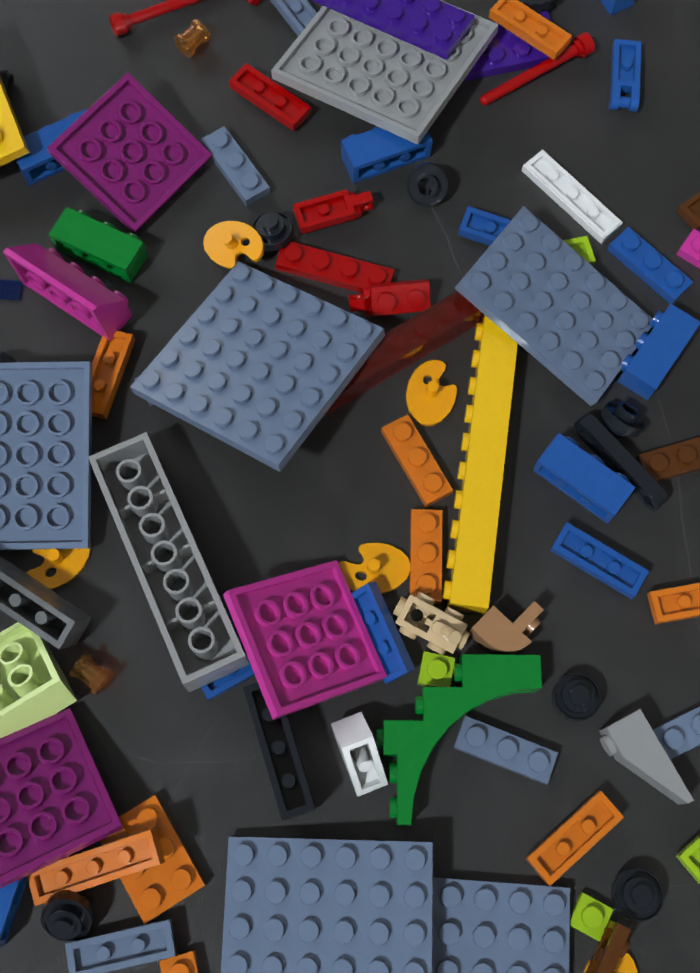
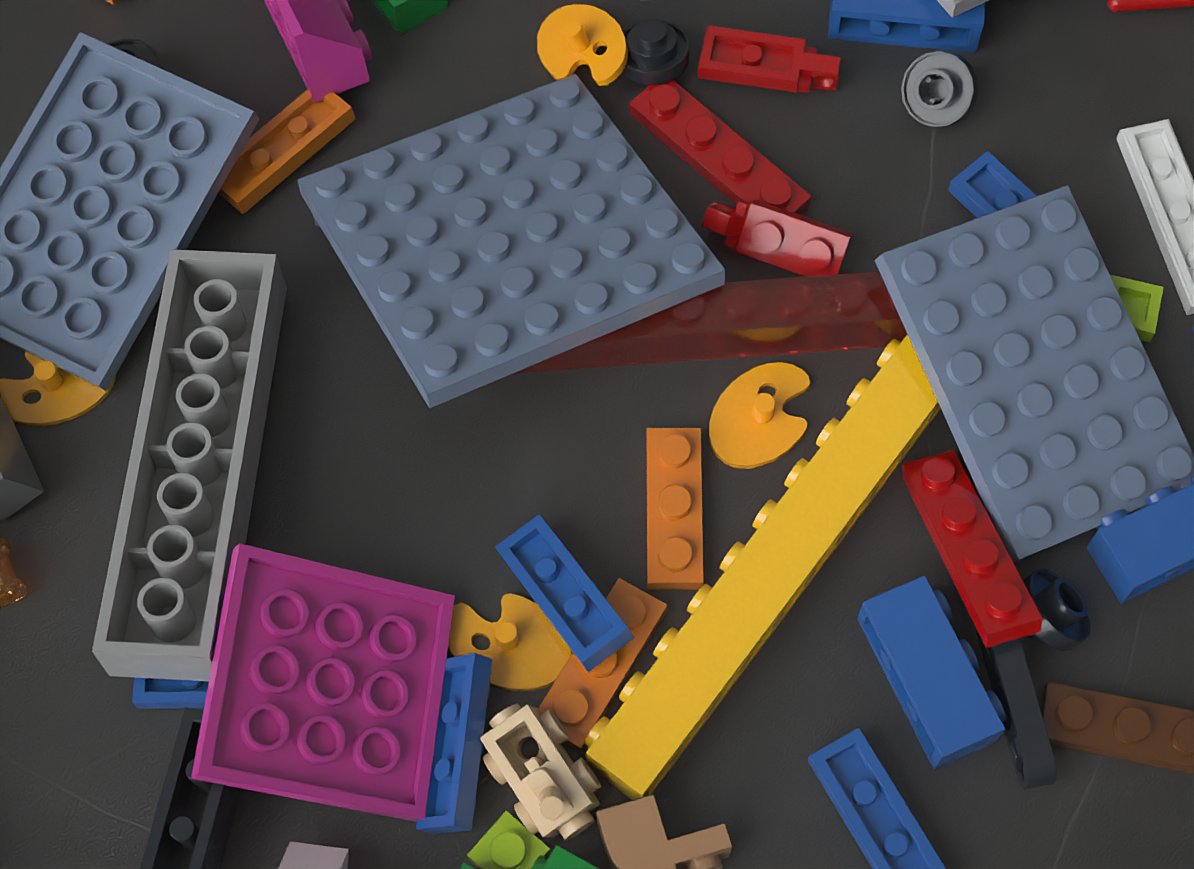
camera: 35 degrees right, 5 degrees down
none -> blue plate [495,514,634,672]
none -> red plate [902,450,1043,648]

